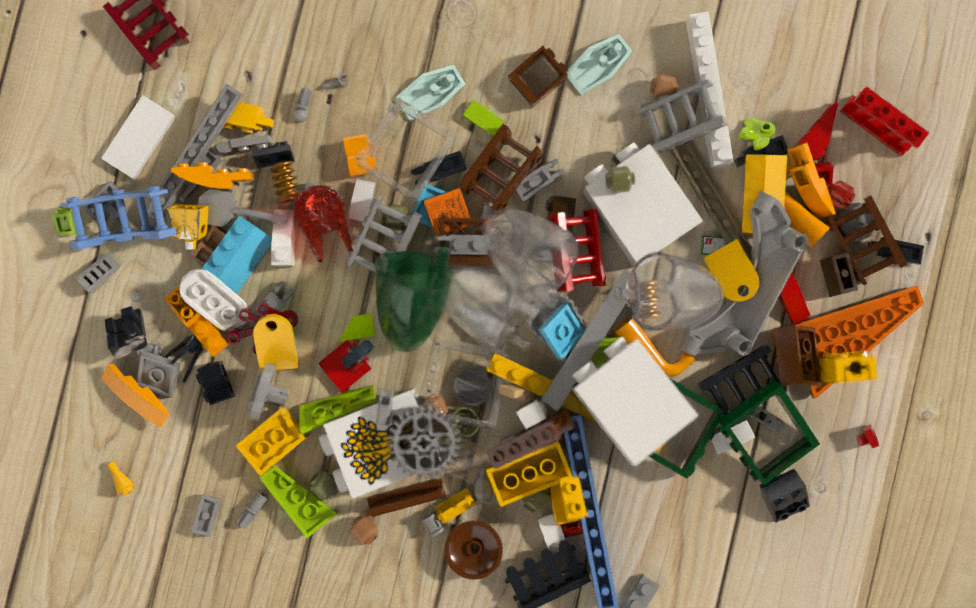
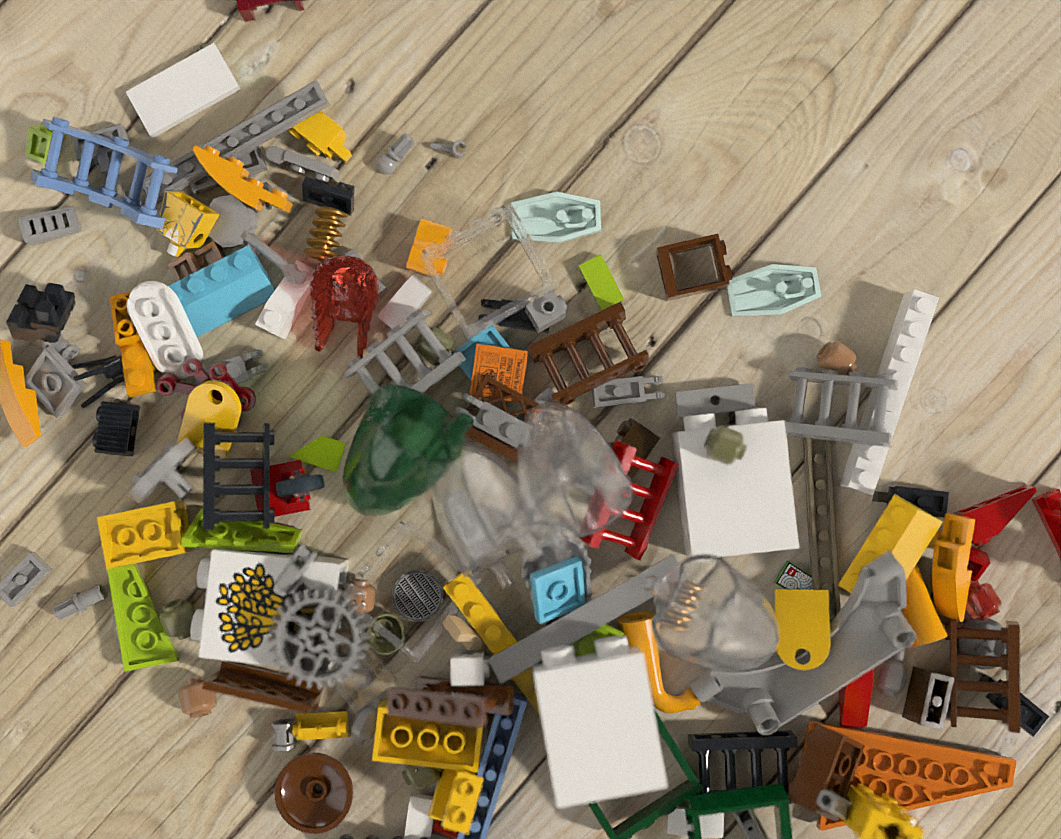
camera: 30 degrees right, 0 degrees up
lime plate [738,118,776,151] -> none
none -> black fence [203,423,275,530]
none -> light grey brick [525,290,567,333]
none -> light grey tile [674,383,755,418]
none -> light grey bar [817,790,853,820]
none -> light grey plant [879,651,907,698]

